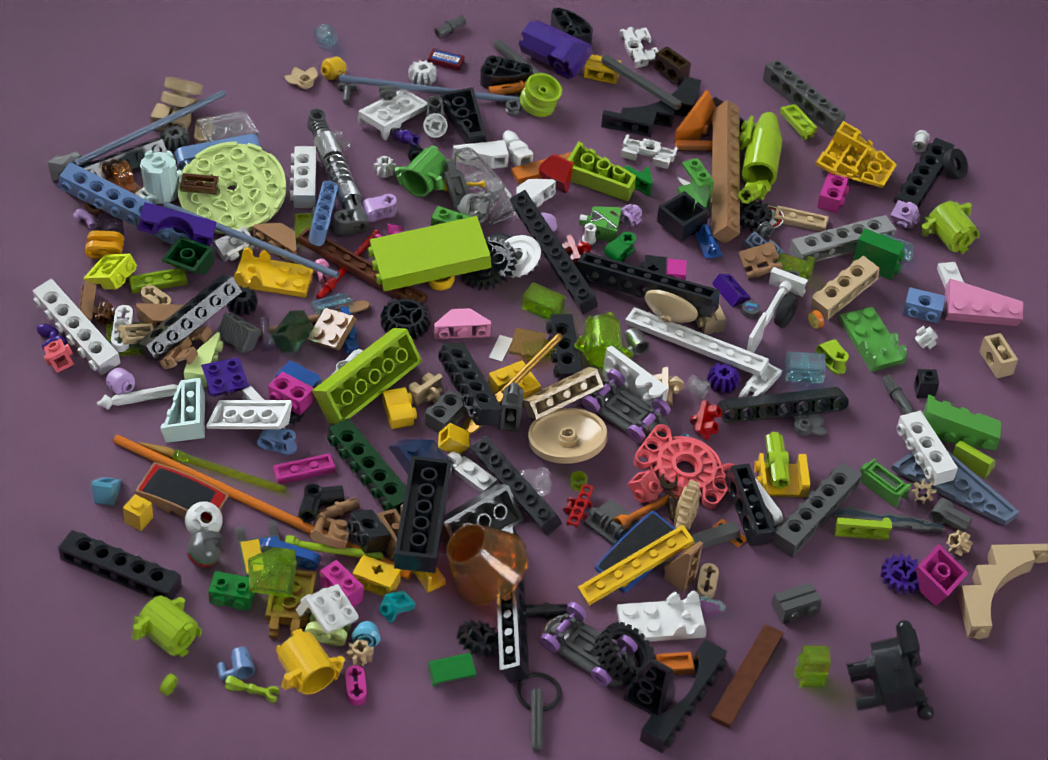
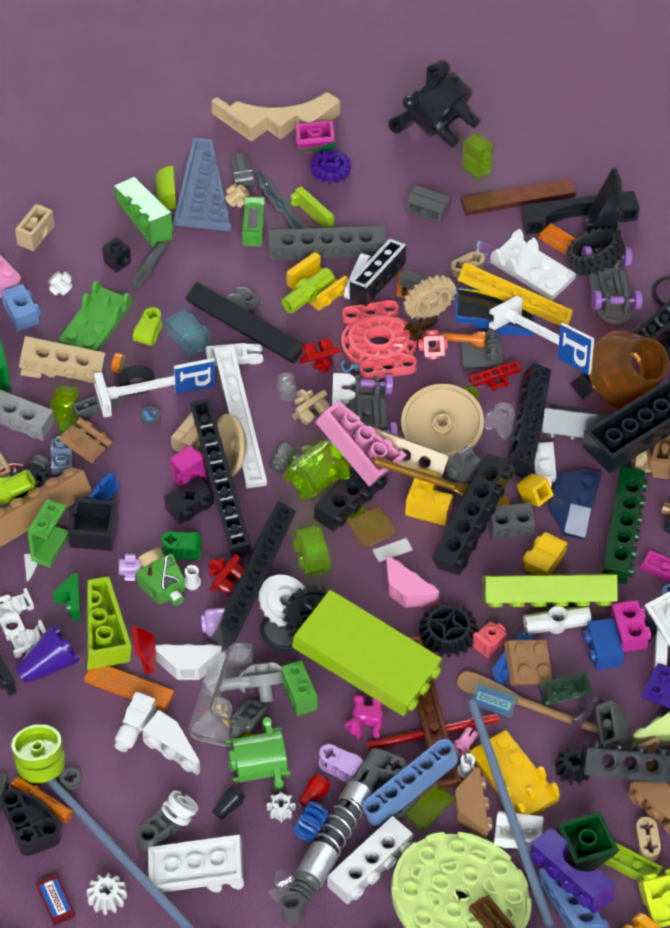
camera: 130 degrees left, 5 degrees up
dark grey plate [379,85,397,101] -> none
dark purple pin [392,128,420,146] -> none
tan hips [409,372,443,406] -> none
black wedge [440,87,486,144] -> none
black pin [525,602,568,619] -> none
medium nougat slope [664,541,703,592] -> none
dark purple gear [707,362,740,394] -> none
dark purple slope [712,274,751,307] -> none
white brick [896,410,958,486] -> none
tan gear [946,530,973,556] -> none
none -> dark purple cone [15,624,80,683]
none -> tan beam [138,547,165,567]
none -> blue gear [293,801,328,843]
none -> red cone [298,774,330,807]
none -> bright pink wedge [315,401,407,486]
none -> white pin [458,753,475,779]
none -> coral brick [473,621,507,659]
none -> white piece [489,296,594,375]

